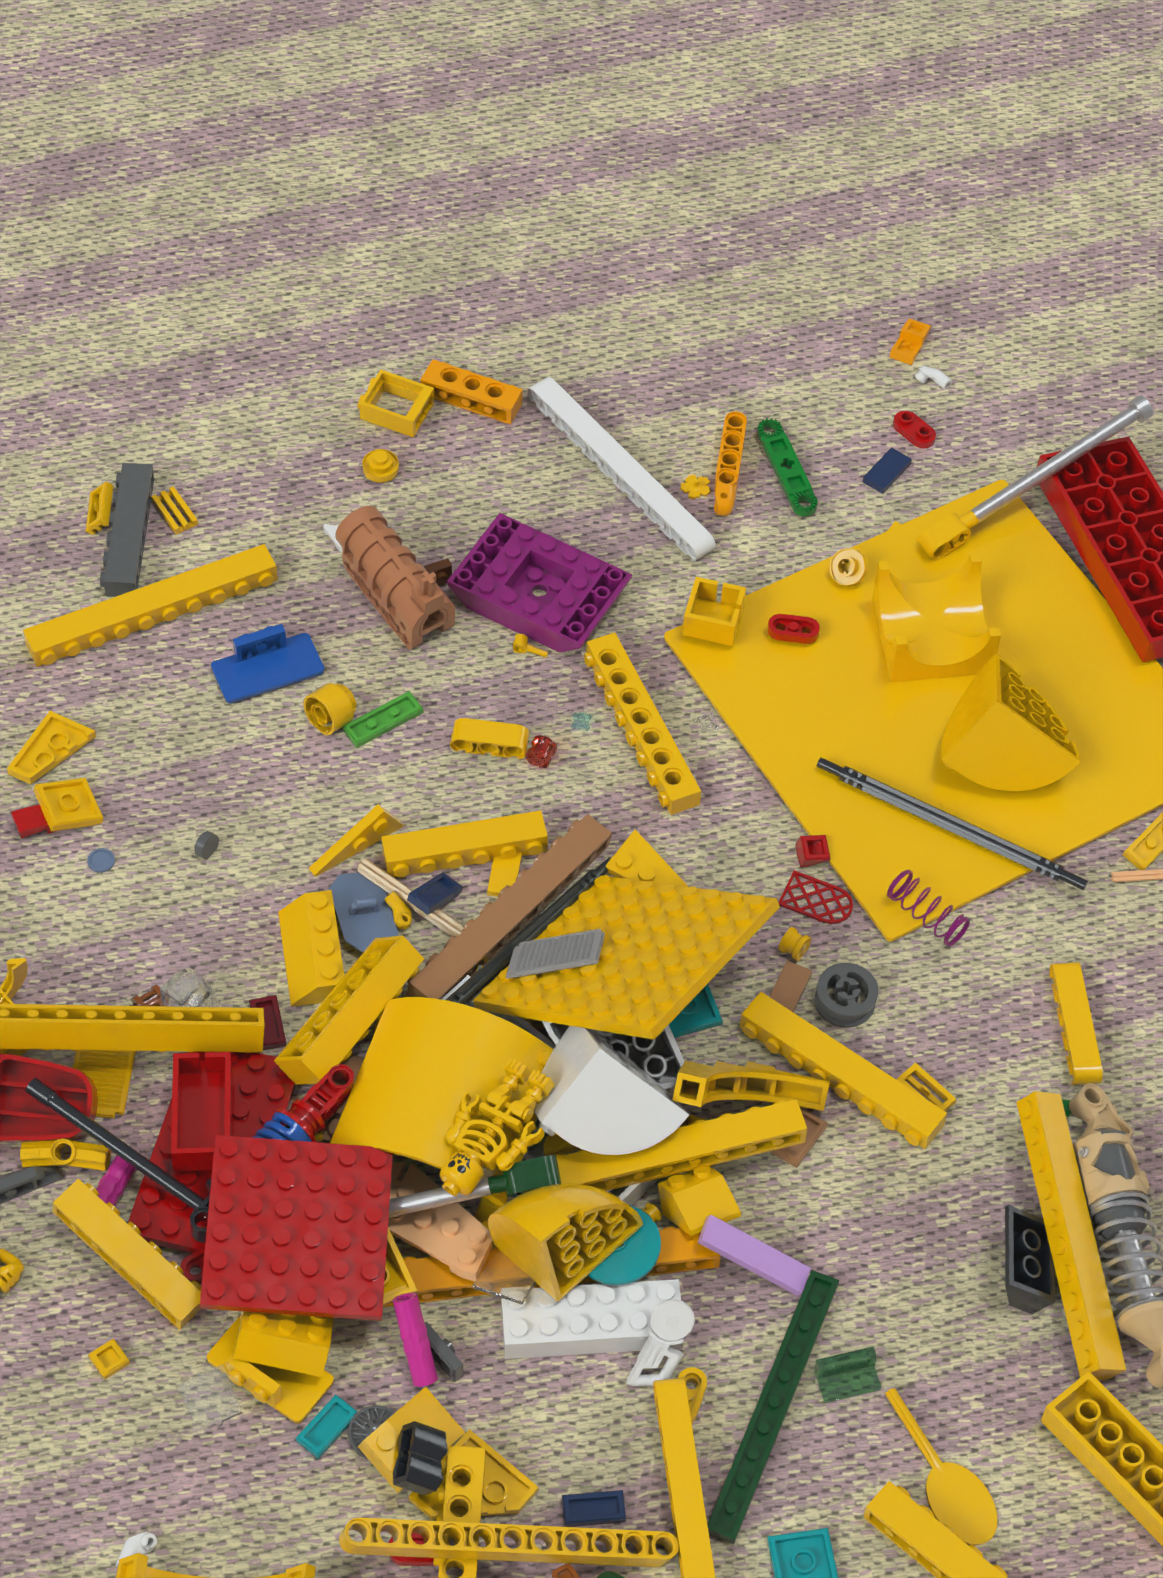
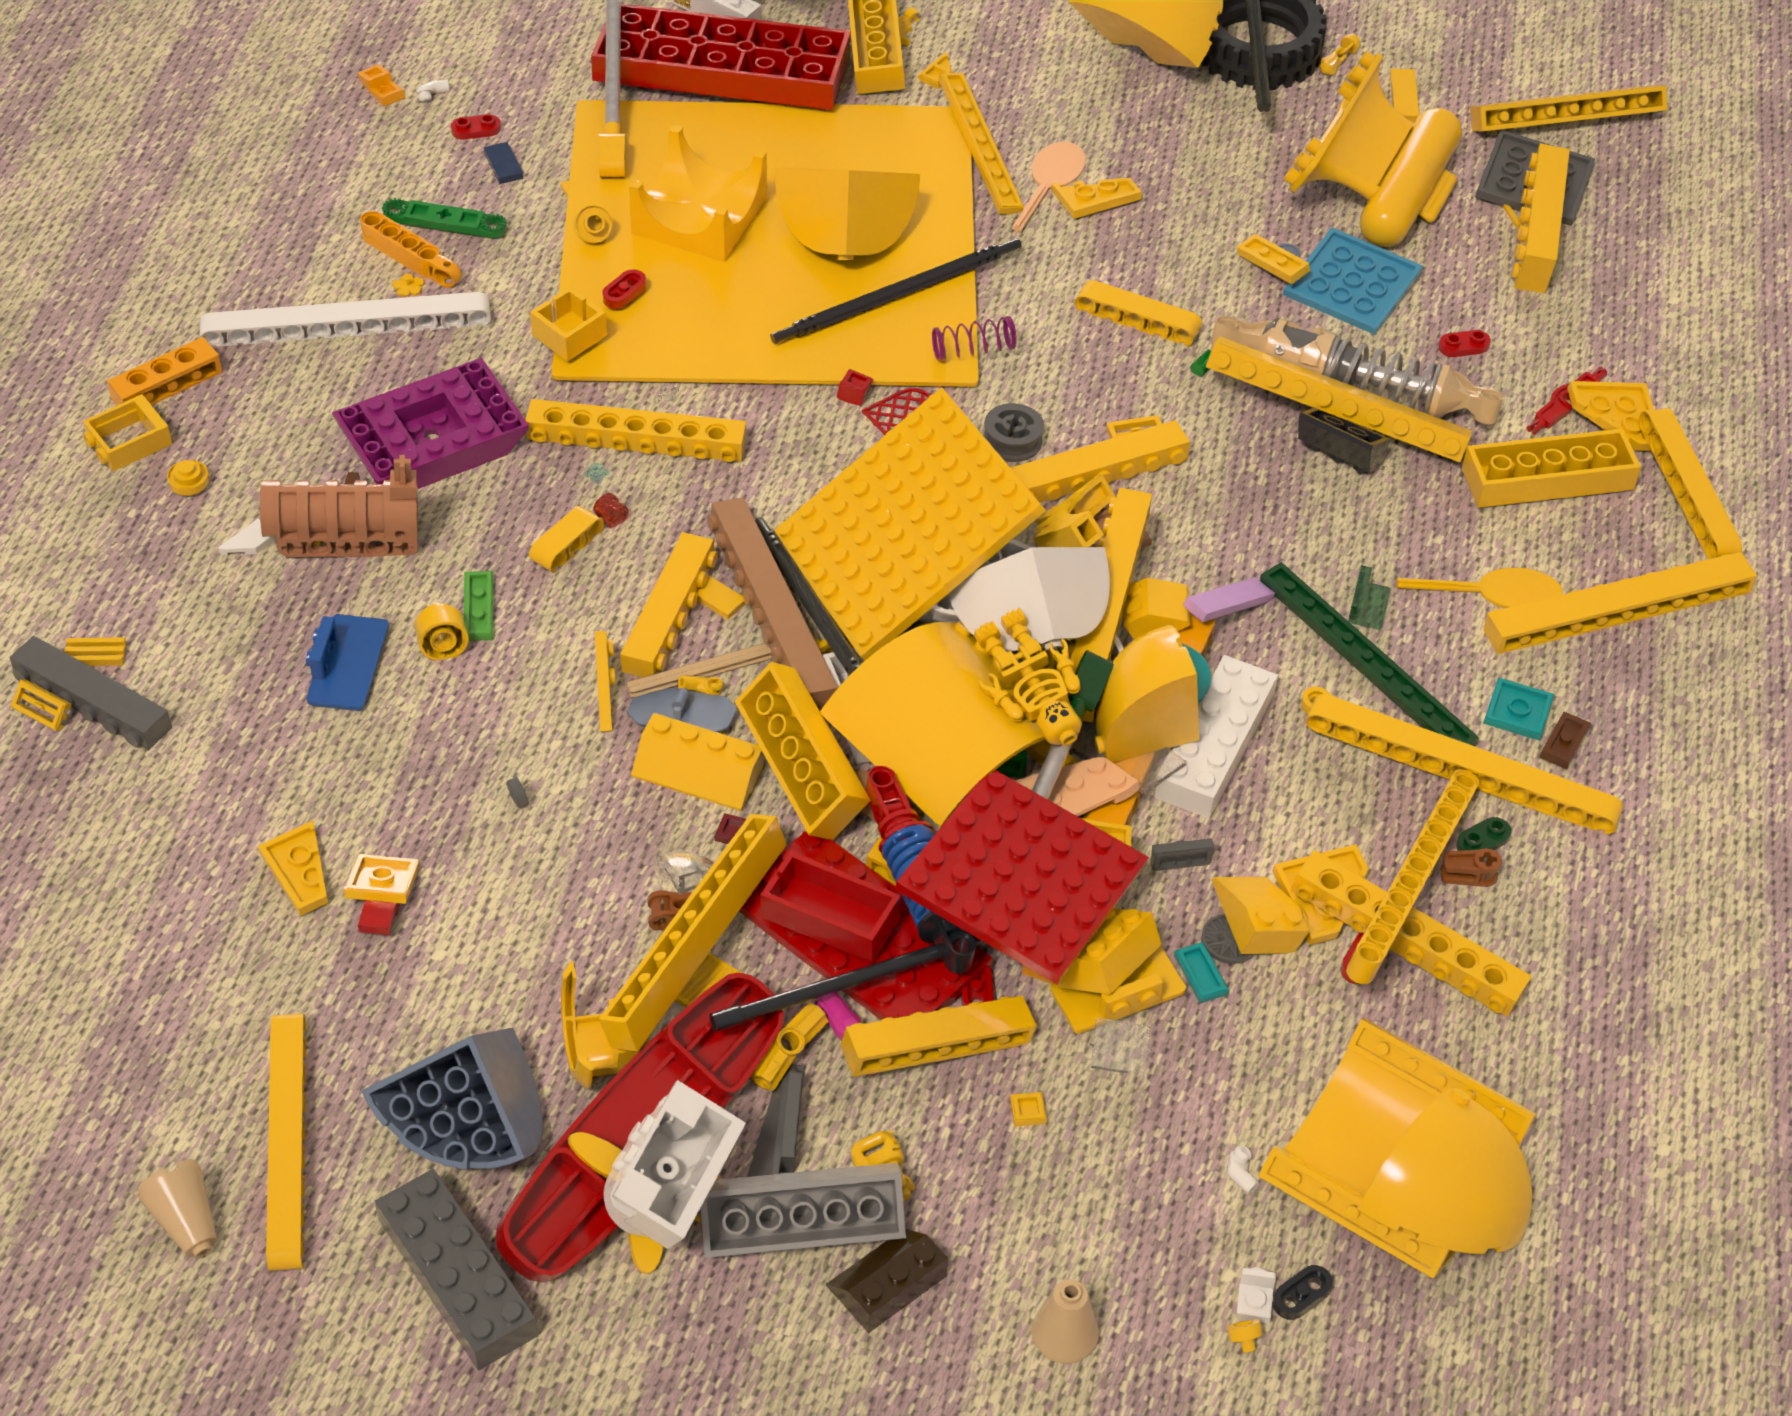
camera: 60 degrees left, 5 degrees down
yellow brick [23,544,278,667] -> none
sand blue piece [87,848,115,873] -> none
dark pink axle [393,1292,438,1387] -> none
black brick [393,1421,447,1495] -> none
dark blue tile [407,872,463,915] -> none
light grey window [506,929,605,979] -> none
yellow hand [513,634,548,658] -> none
dark blue tile [562,1490,626,1527] -> none
yellow wing [605,829,688,887] -> none
white piece [627,1299,695,1386] -> none

